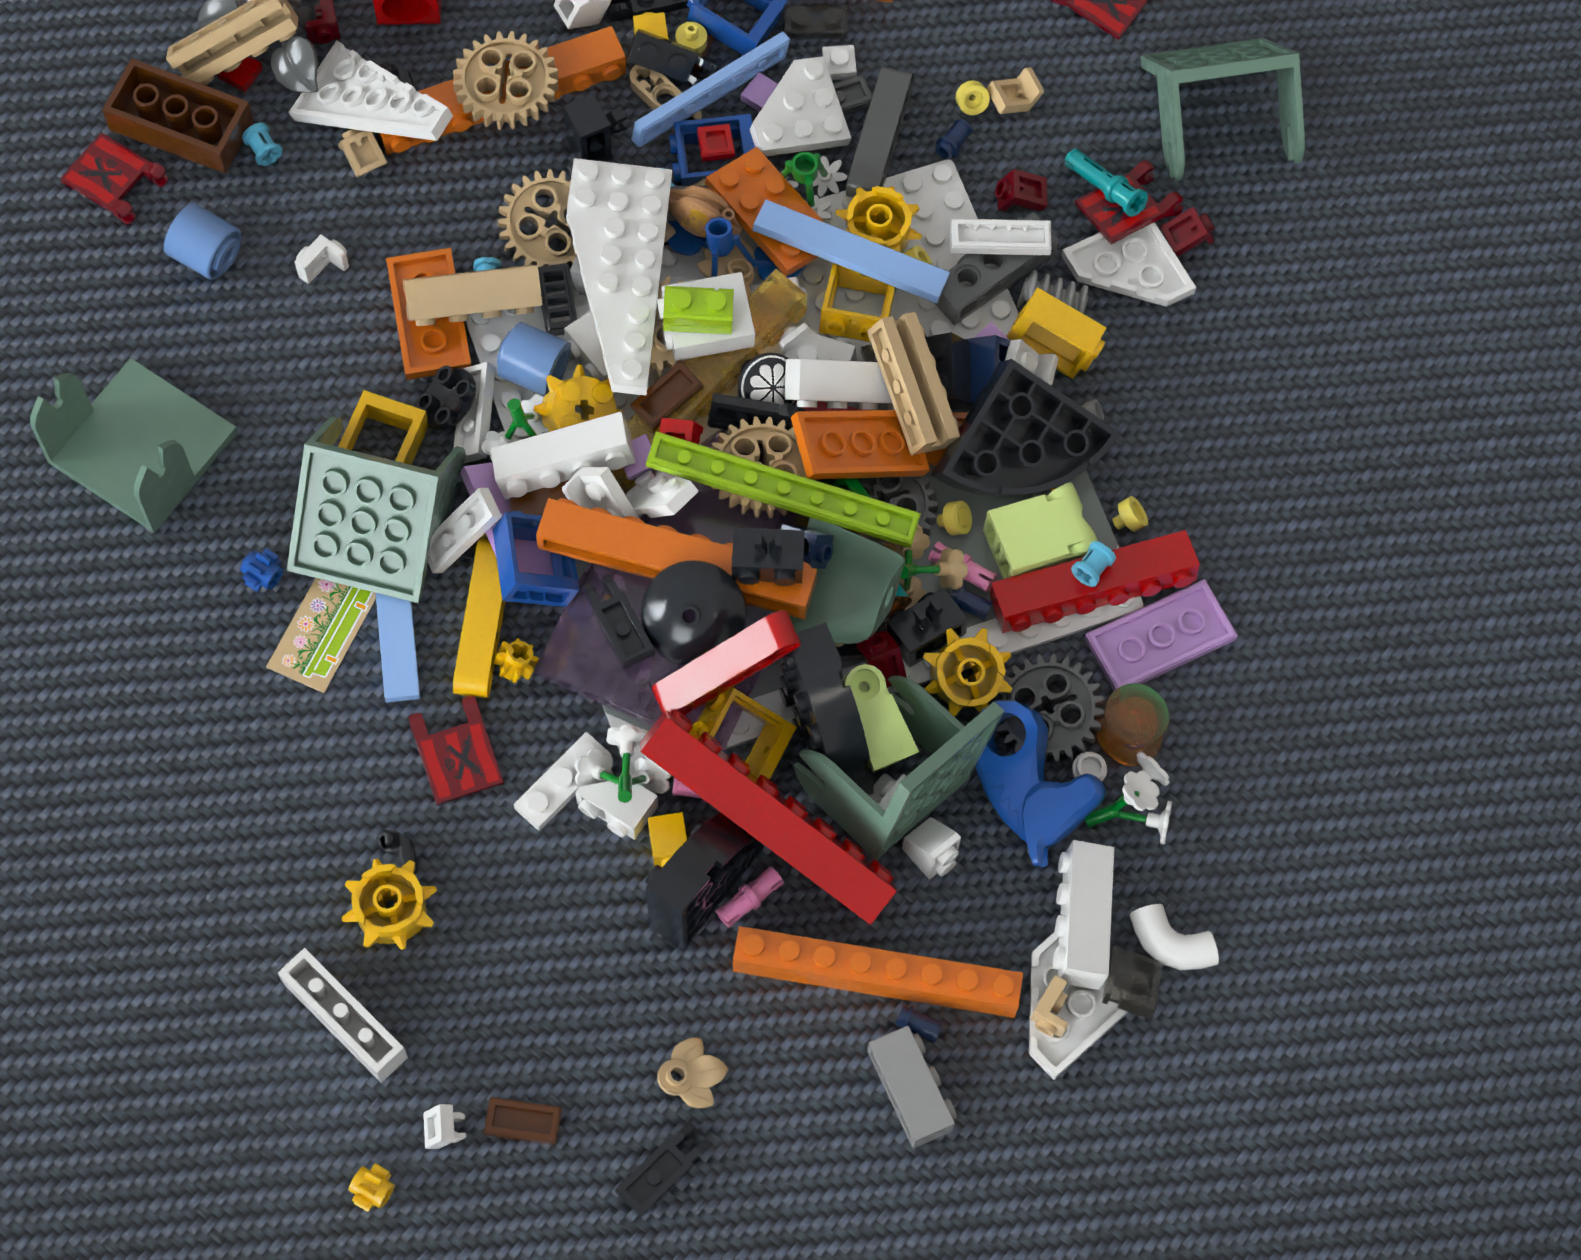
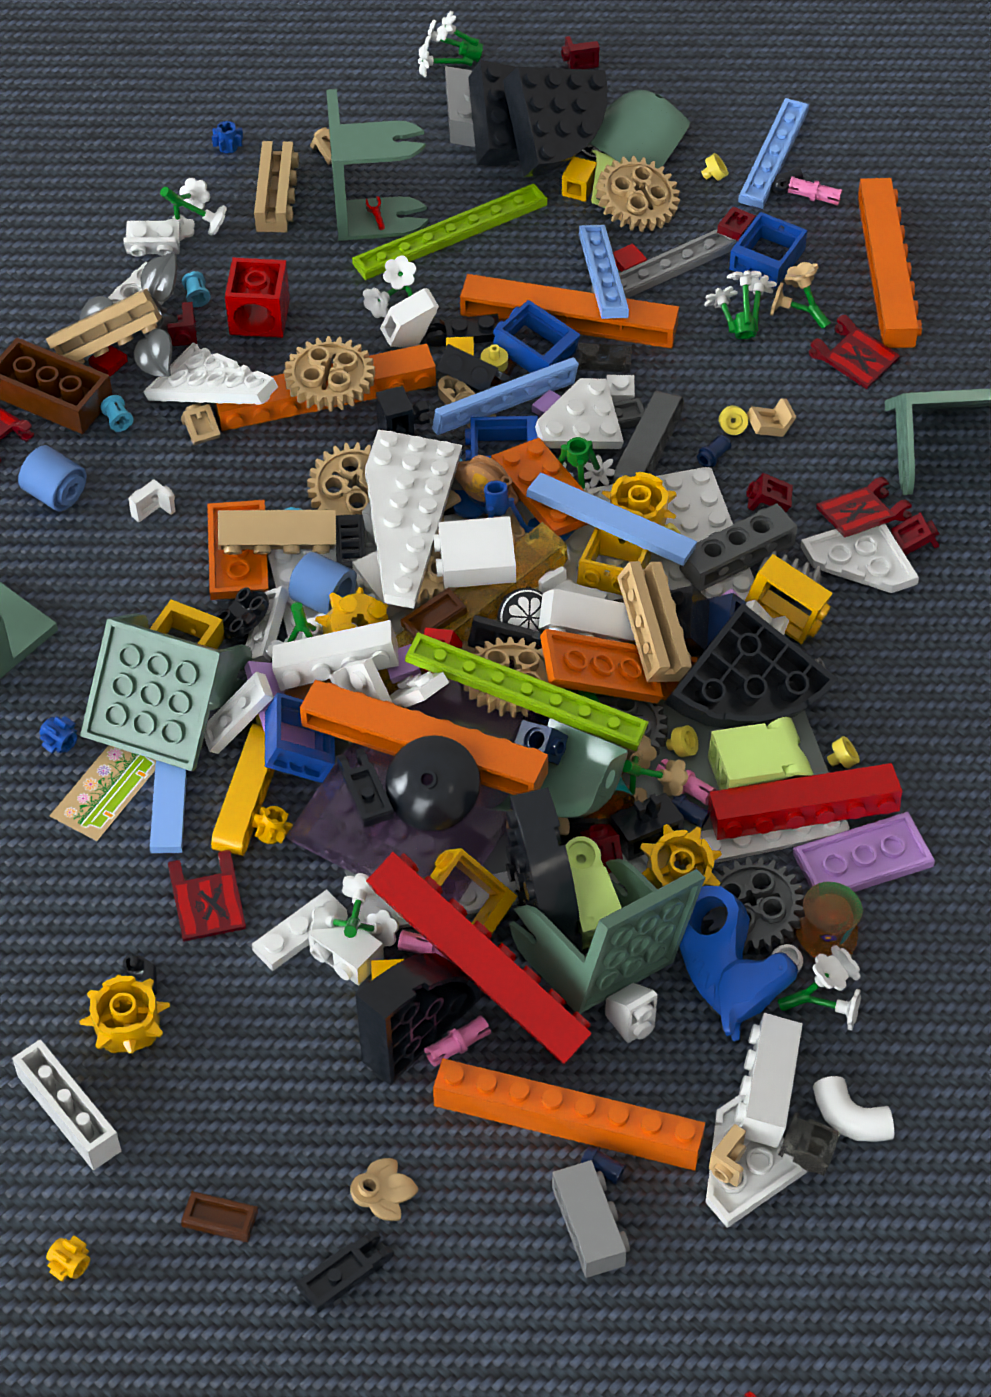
camera: 10 degrees right, 15 degrees down
white tile [423,1104,466,1149] -> none
beam [651,610,801,715] -> none
lime brick [663,286,734,335] -> none
red tile [697,124,735,162] -> none
black brick [732,527,805,586] -> none
white plate [951,219,1051,255] -> none
teal pin [1065,148,1148,217] -> none
medium azure bush [1071,541,1116,587] -> none

